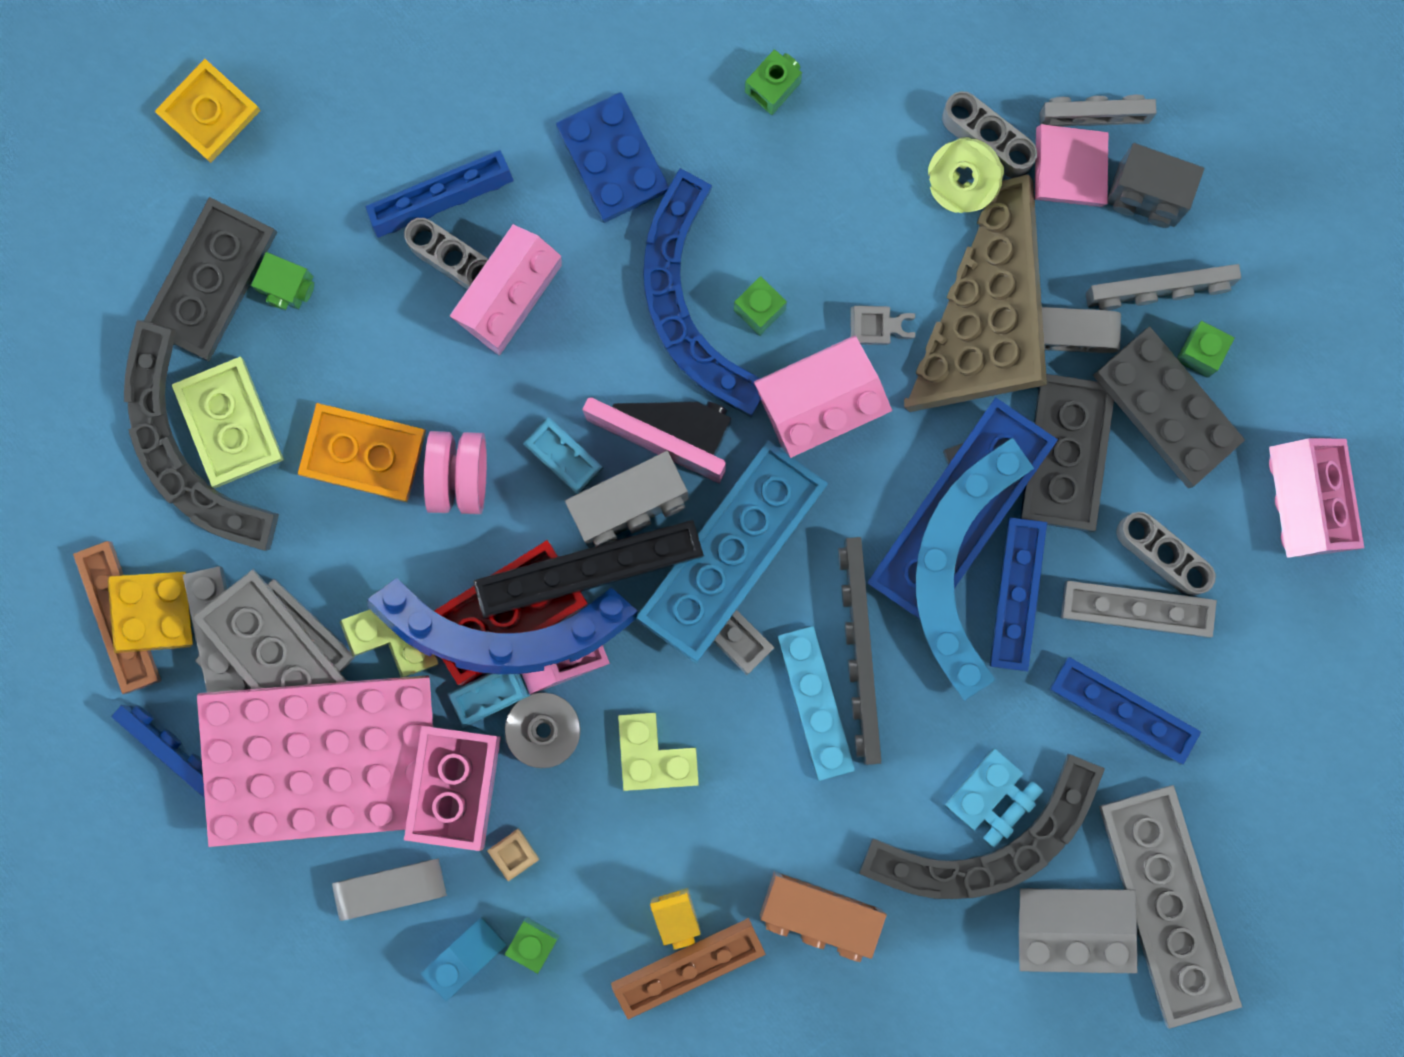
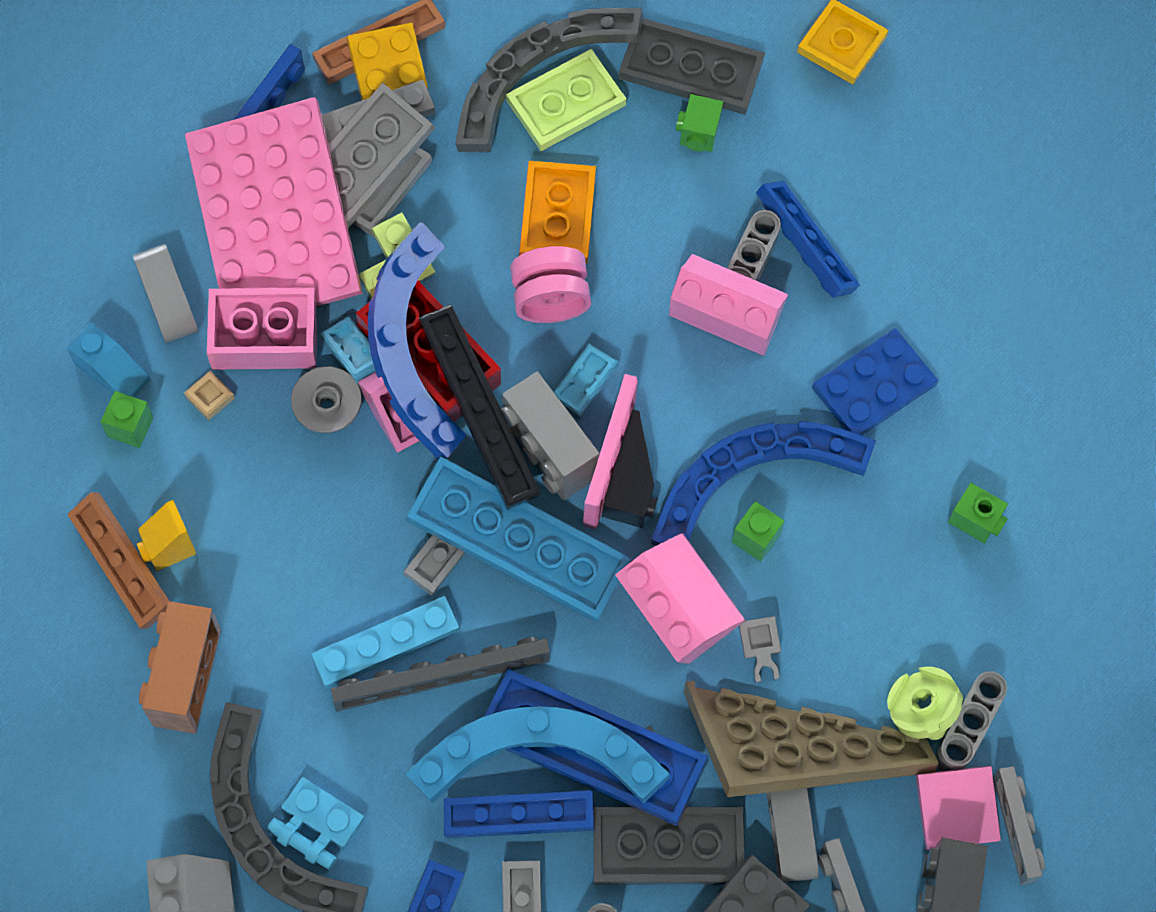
camera: 75 degrees right, 15 degrees down
yellowish green plate [618,713,699,791] -> none

